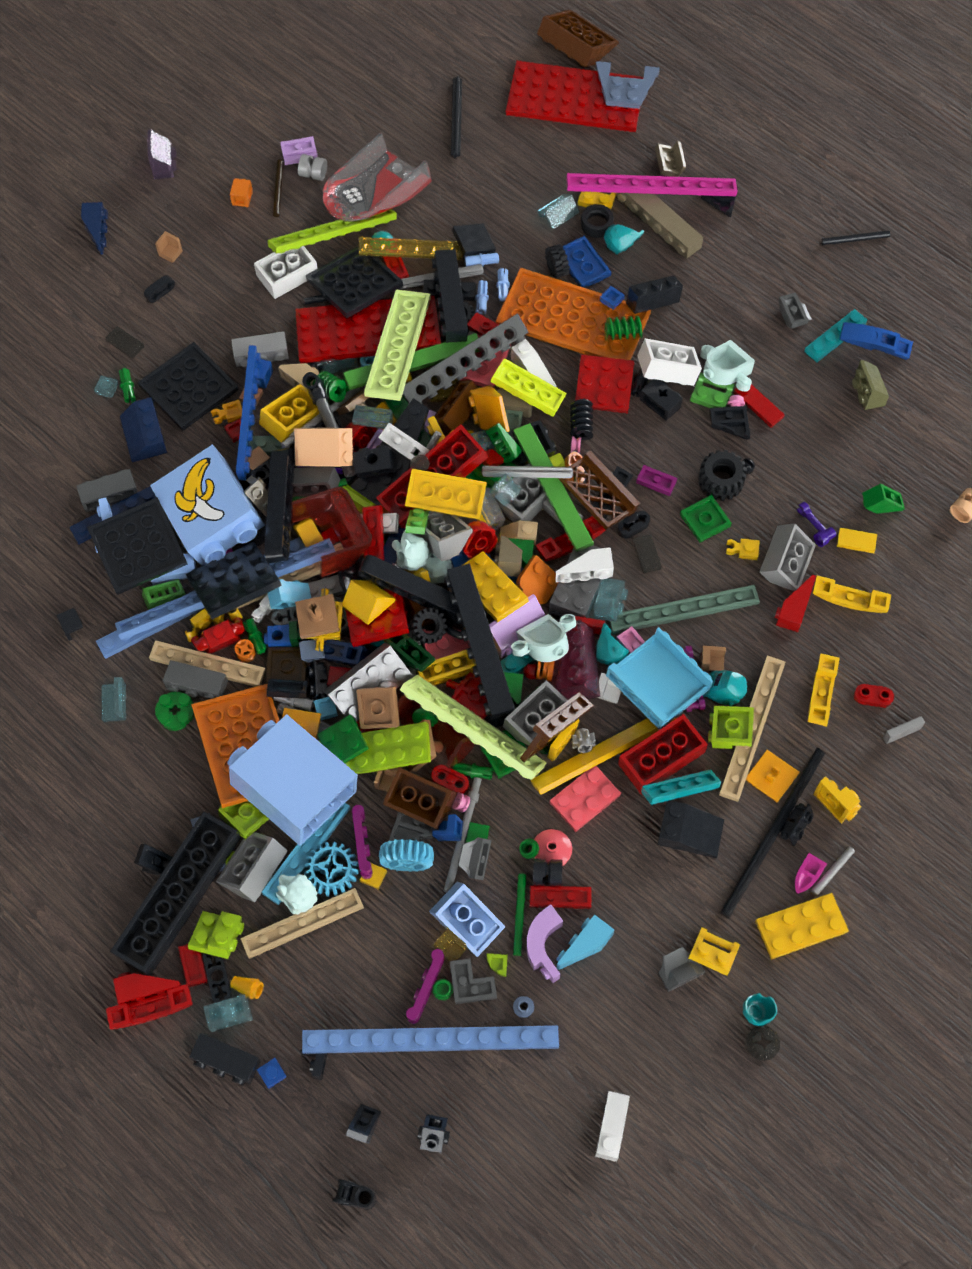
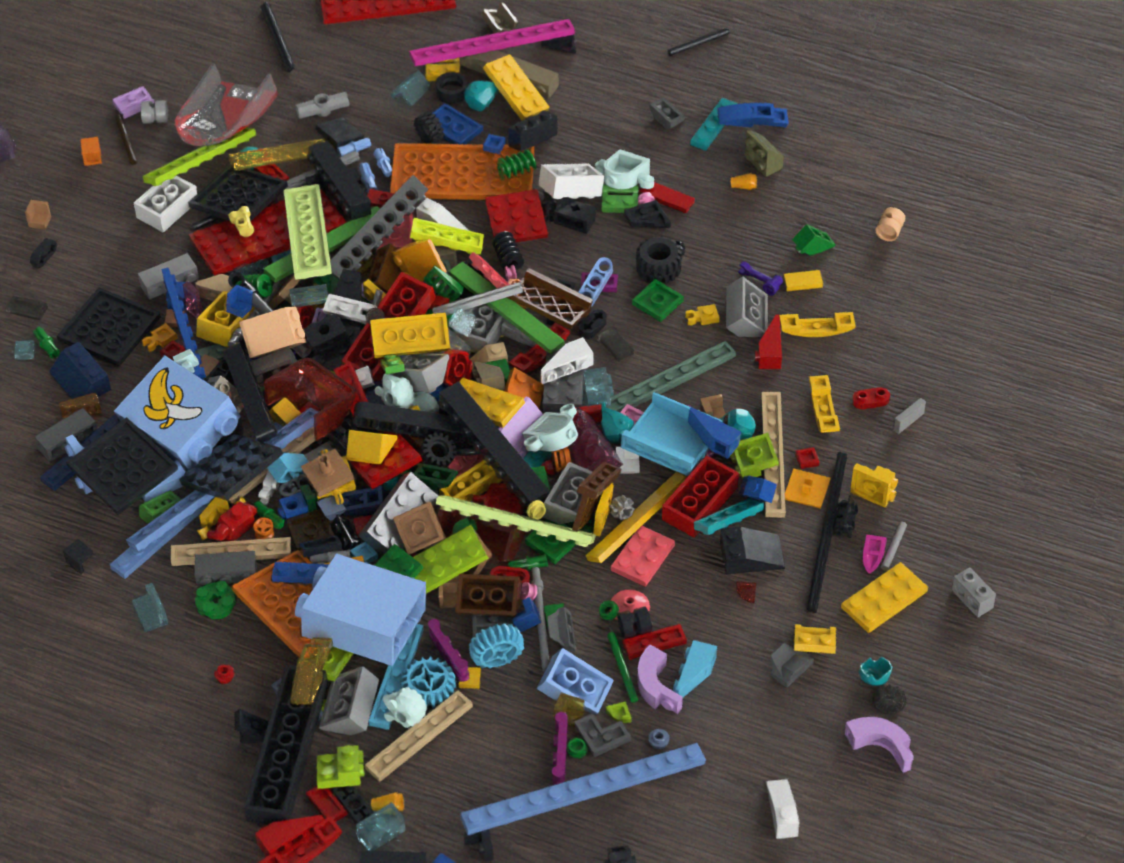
camera: 20 degrees left, 15 degrees down
none -> clear orange slope [59,393,102,418]
none -> light aqua tile [173,349,199,373]
none -> clear pink plate [183,281,203,318]
none -> red plate [214,665,235,684]
none -> blue panel [226,285,253,318]
none -> light yellow plate [228,206,254,237]
none -> blue plate [272,562,329,584]
none -> clear yellow slope [291,637,333,704]
none -> light grey piece [295,92,349,119]
none -> coral wing [468,252,510,288]
none -> yellow plate [483,55,550,121]
none -> light yellow plate [527,500,546,520]
none -> light blue beam [579,257,613,307]
none -> blue slope [688,407,741,459]
none -> light orange cone [731,173,757,190]
none -> clear red tile [736,581,756,603]
none -> blue slope [738,476,777,503]
none -> red tile [795,447,820,469]
none -> lavender arch [845,717,913,772]
none -> light grey brick [952,567,996,618]

